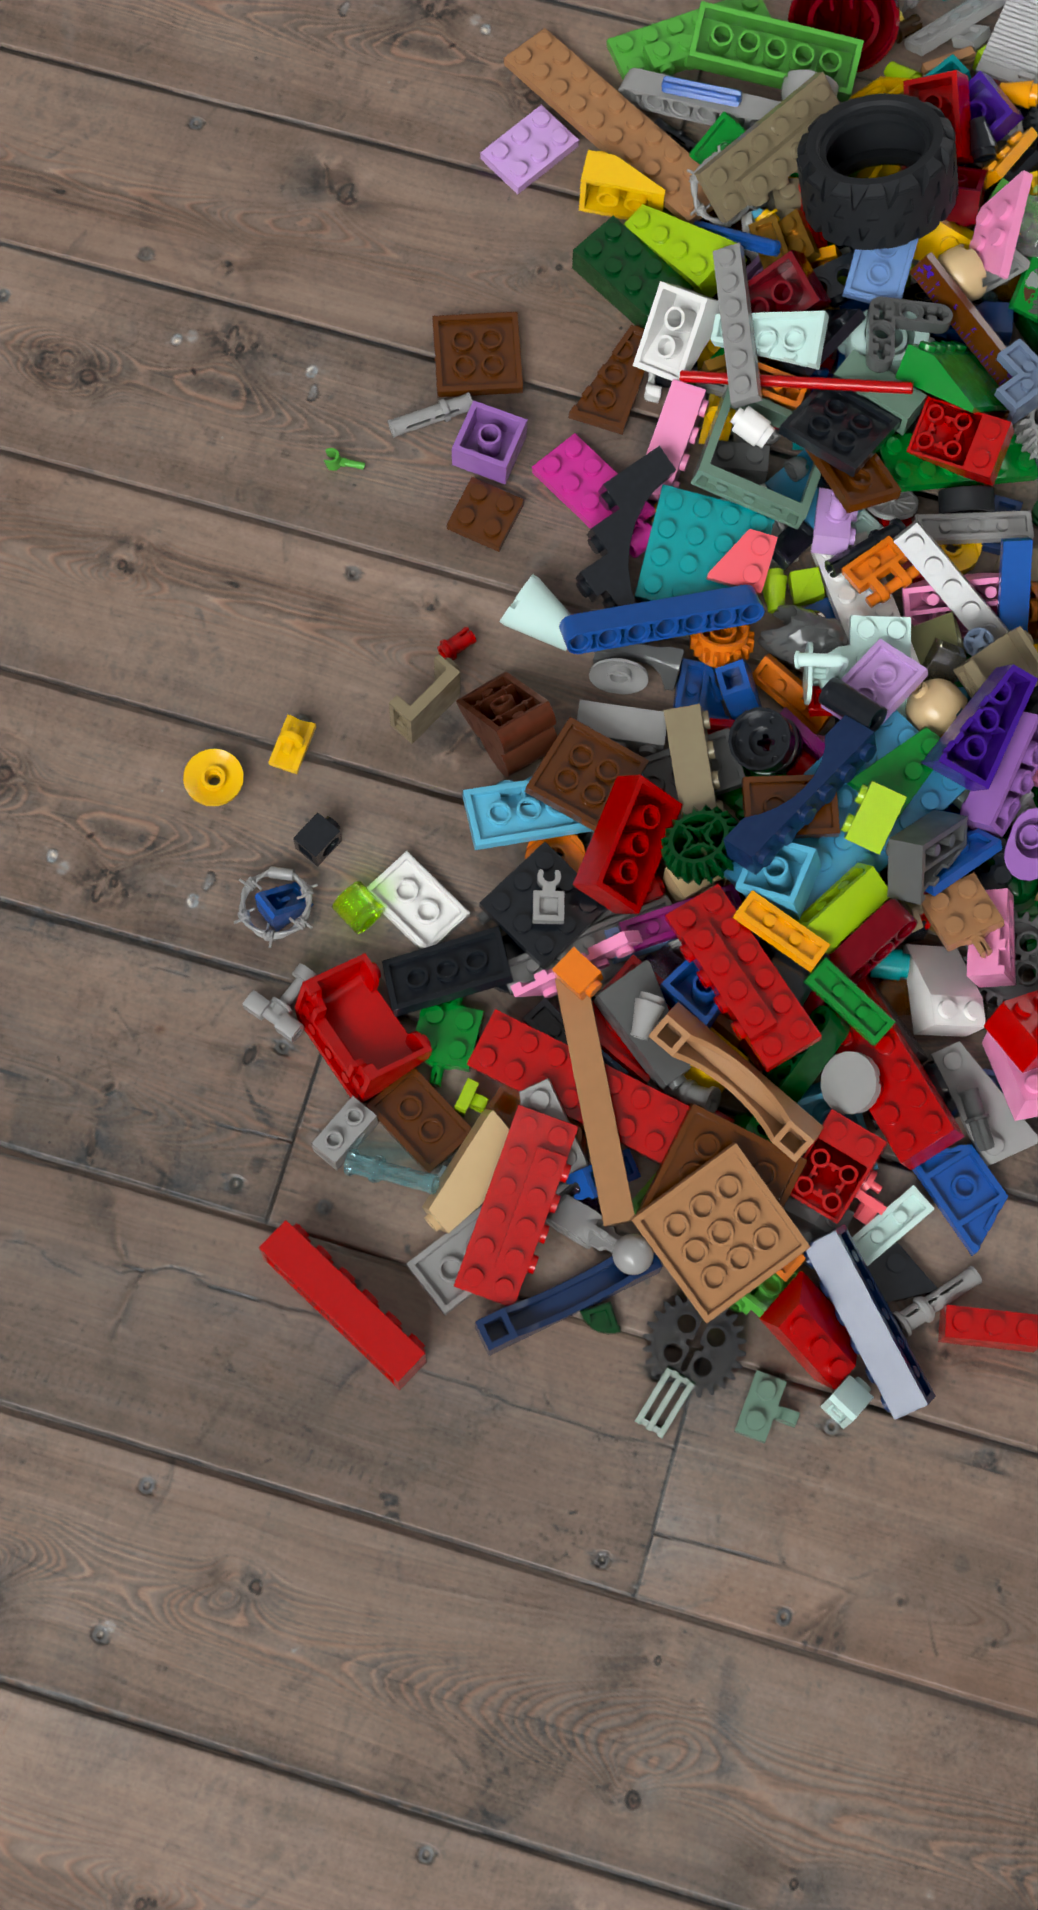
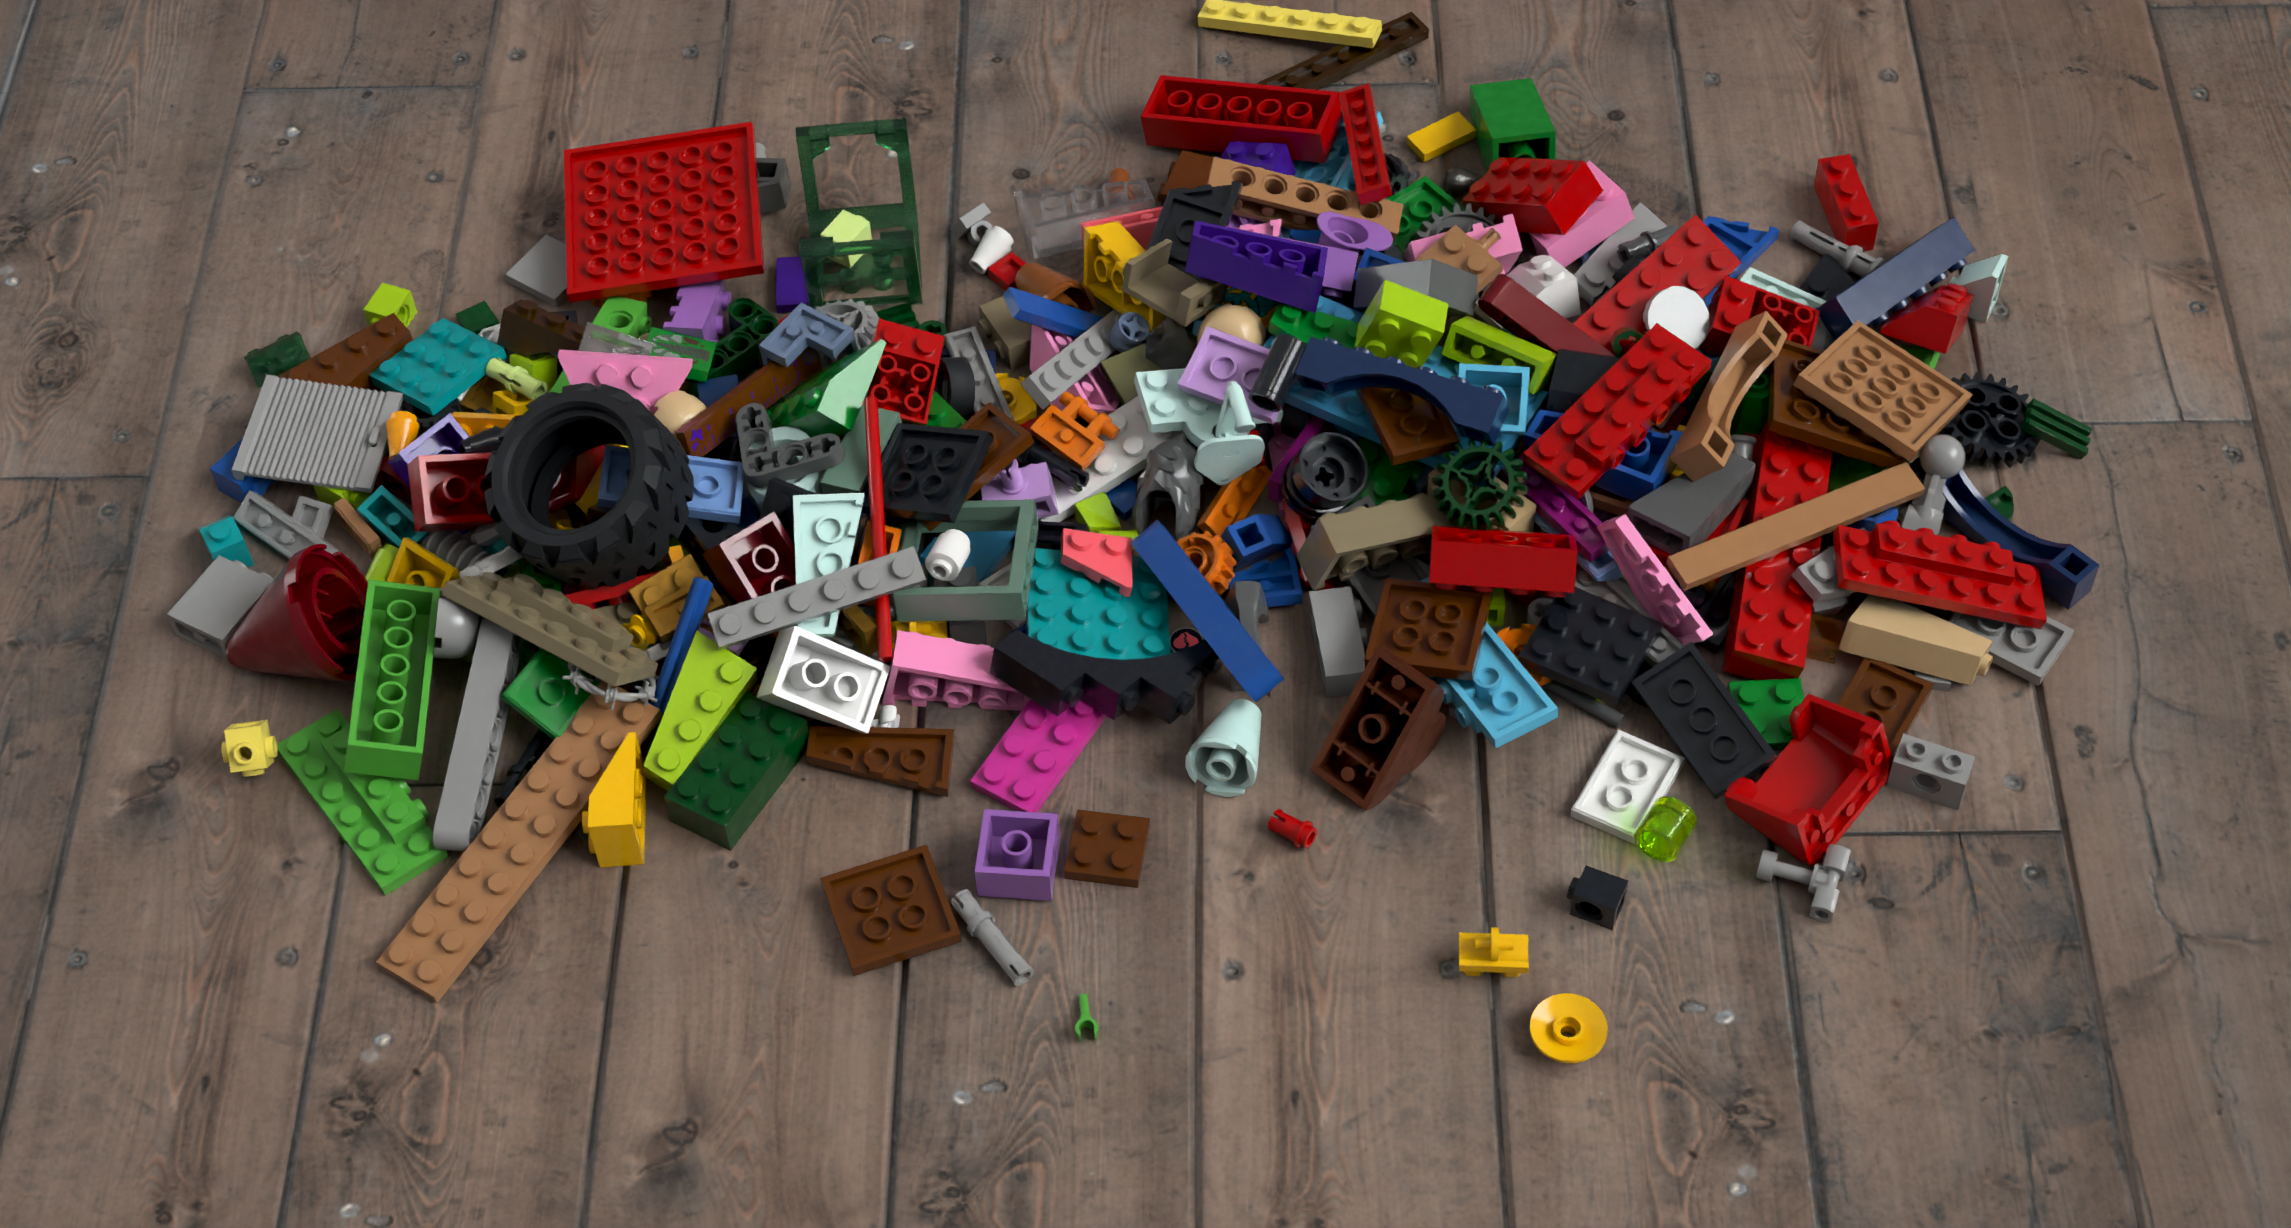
camera: 100 degrees left, 20 degrees down
light grey piece [233,866,318,948] -> none
blue slope [254,882,314,932] -> none
red brick [258,1220,426,1391] -> none
clear light blue pin [344,1148,440,1195] -> none
dark tan panel [389,654,461,744] -> none
lime tile [454,1078,489,1117] -> none
lavender plate [480,105,579,194] -> none
light grey plate [532,870,565,924] -> none
orange brick [552,947,604,1001] -> none
light grey dish [589,658,649,695] -> none
light grey cone [630,991,665,1041] -> none
axle [661,76,742,107] -> none
light orange plate [733,890,830,972] -> none
sand green plate [734,1370,800,1444] -> none
green tile [803,957,896,1046] -> none

